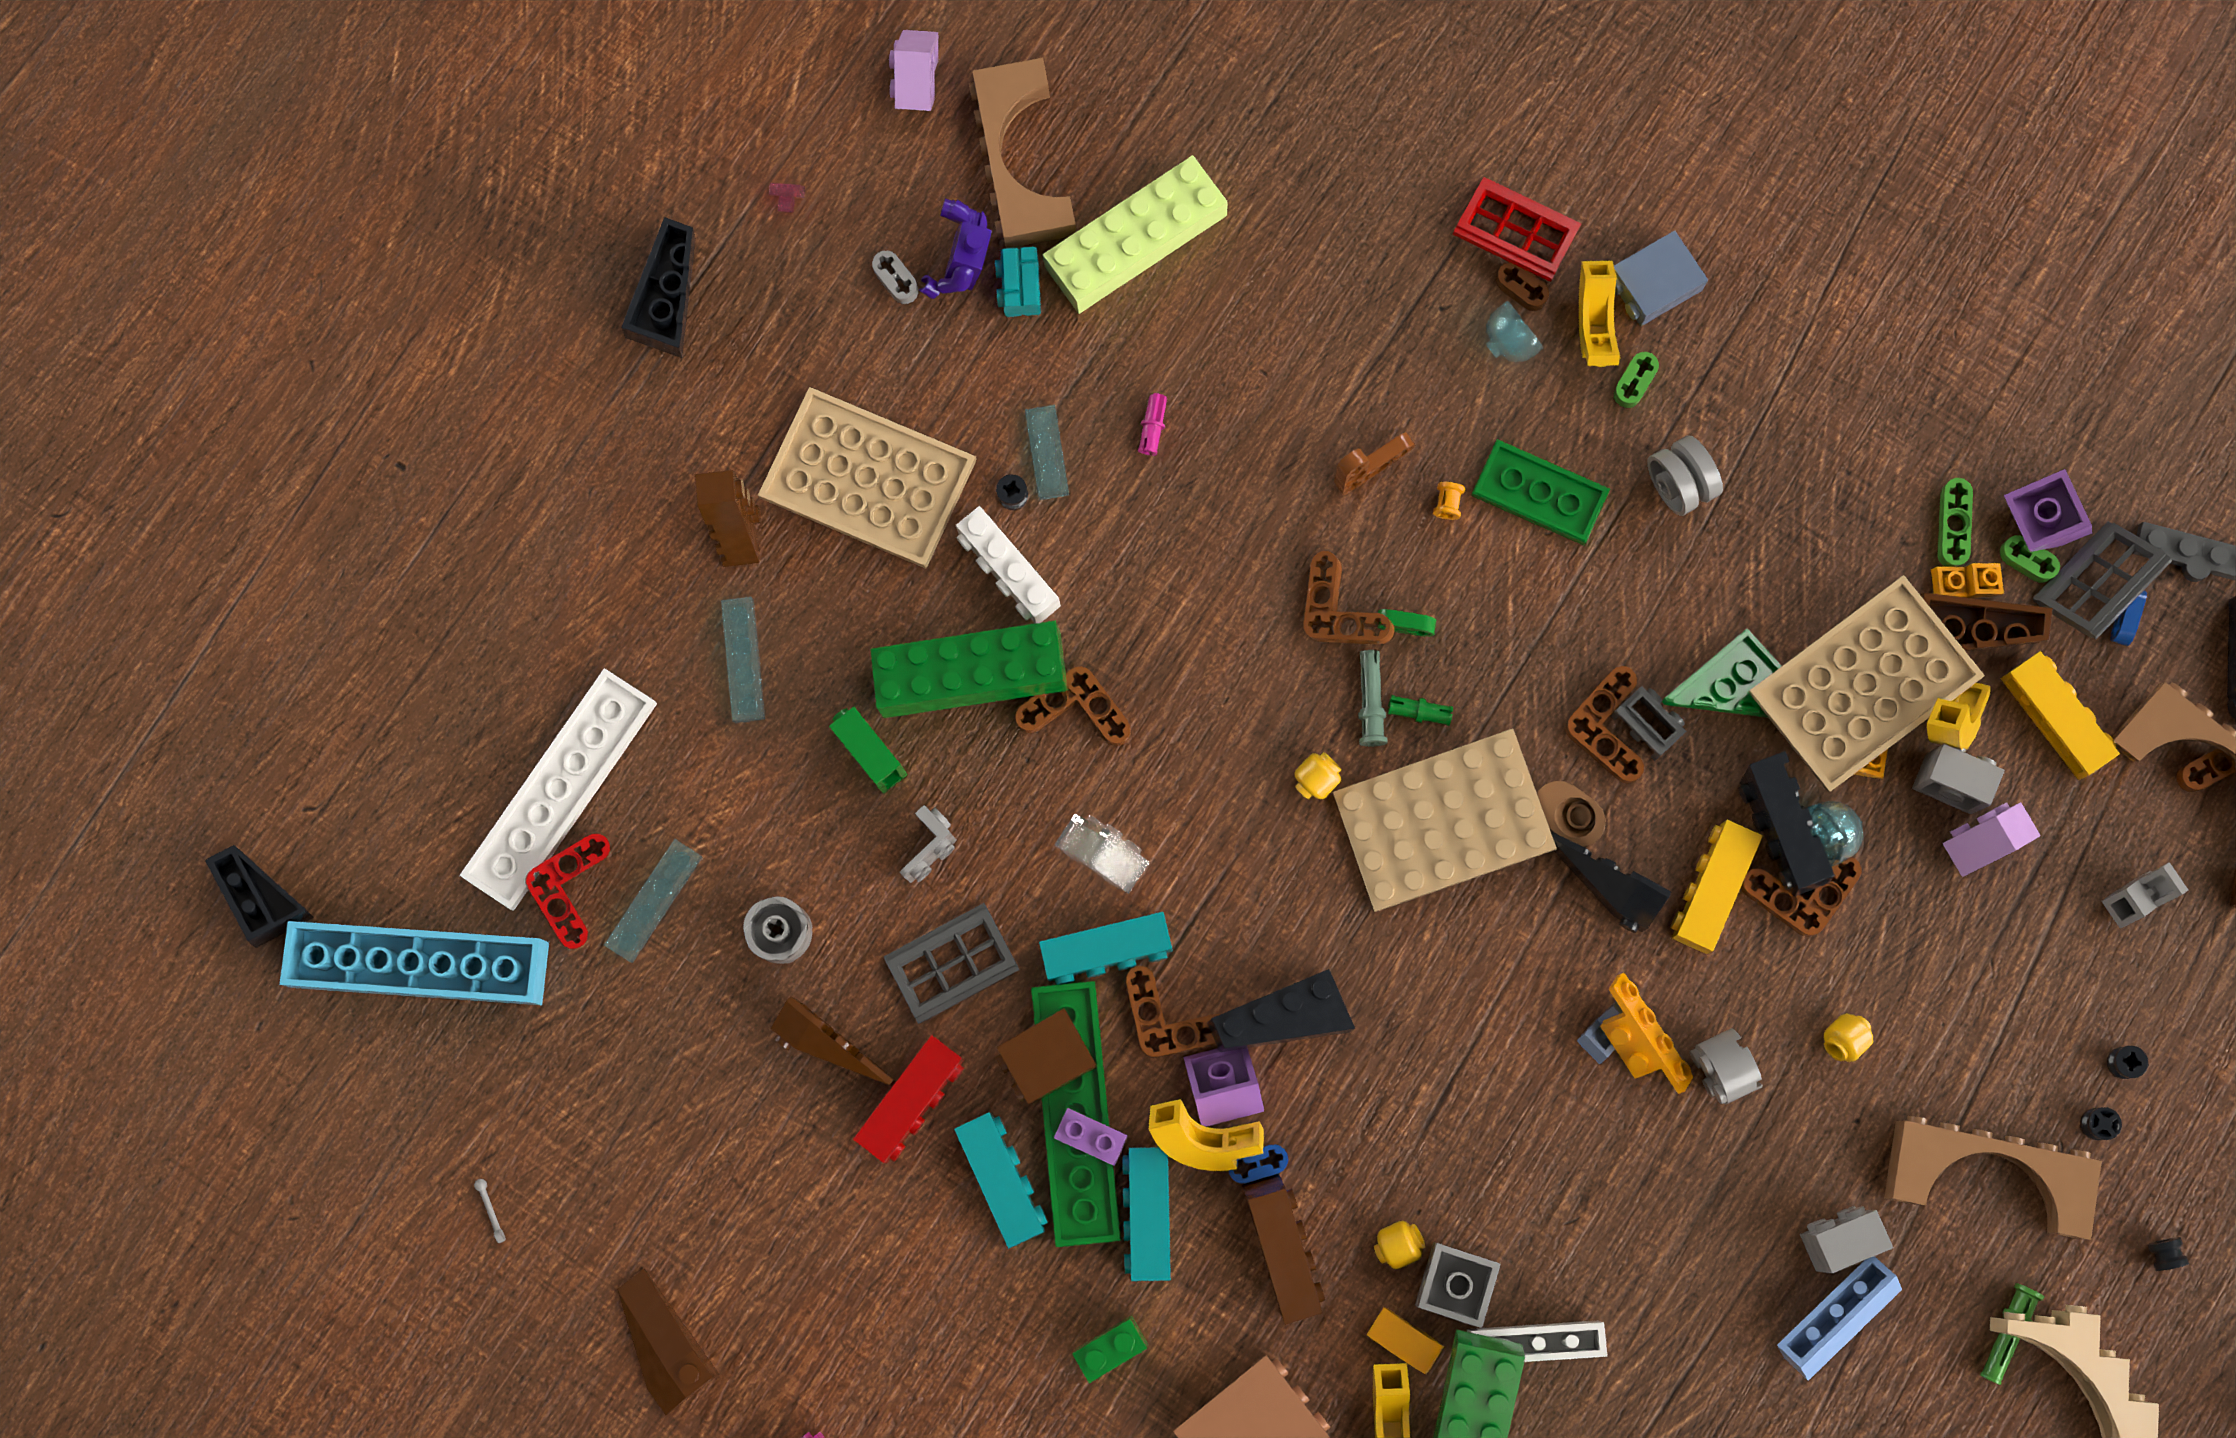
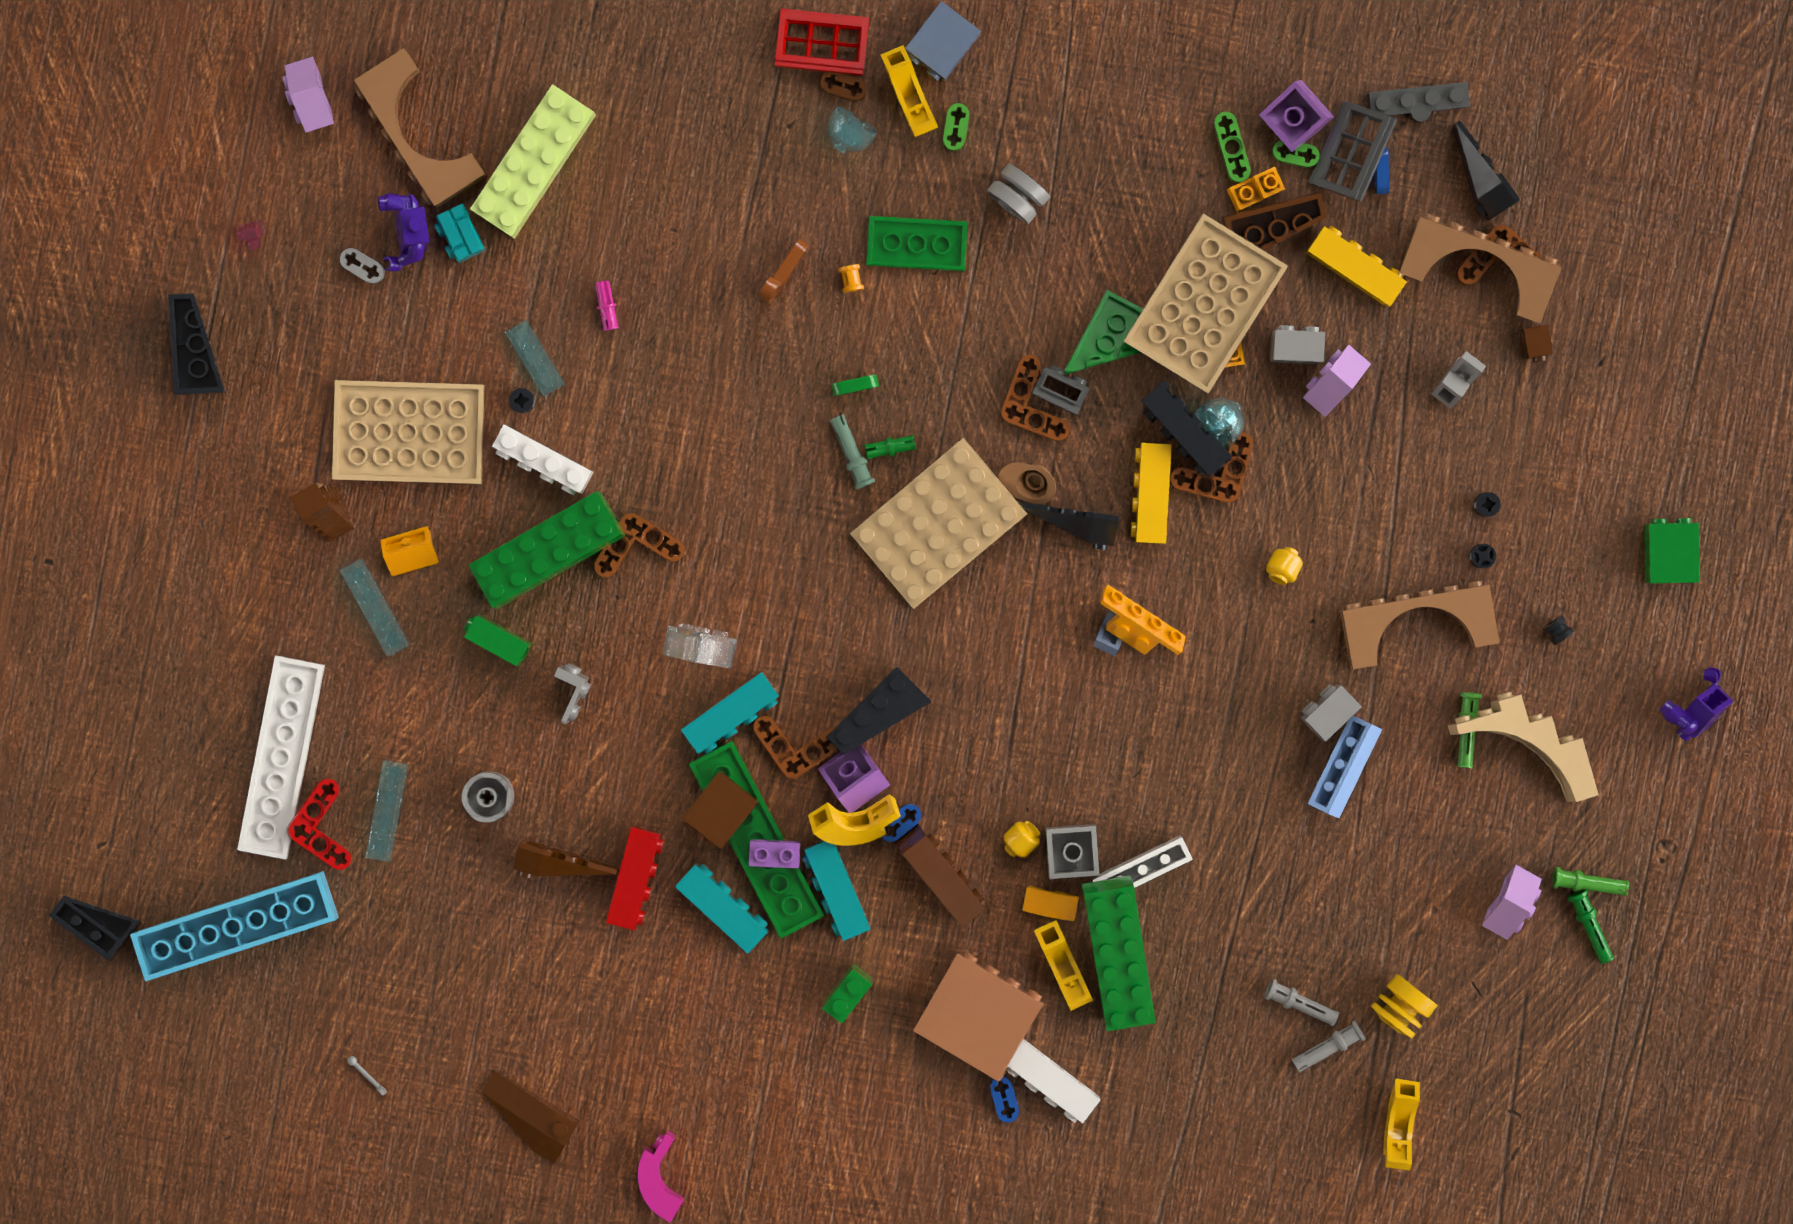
camera: 30 degrees left, 10 degrees up
dark grey piece [884,903,1020,1024] -> none
yellow head [1295,752,1341,800] -> none
dark orange beam [1304,551,1395,644] -> none
light grey brick [1690,1028,1763,1104] -> none
yellow arch [1927,683,1990,750] -> none
none -> light orange panel [381,526,439,576]

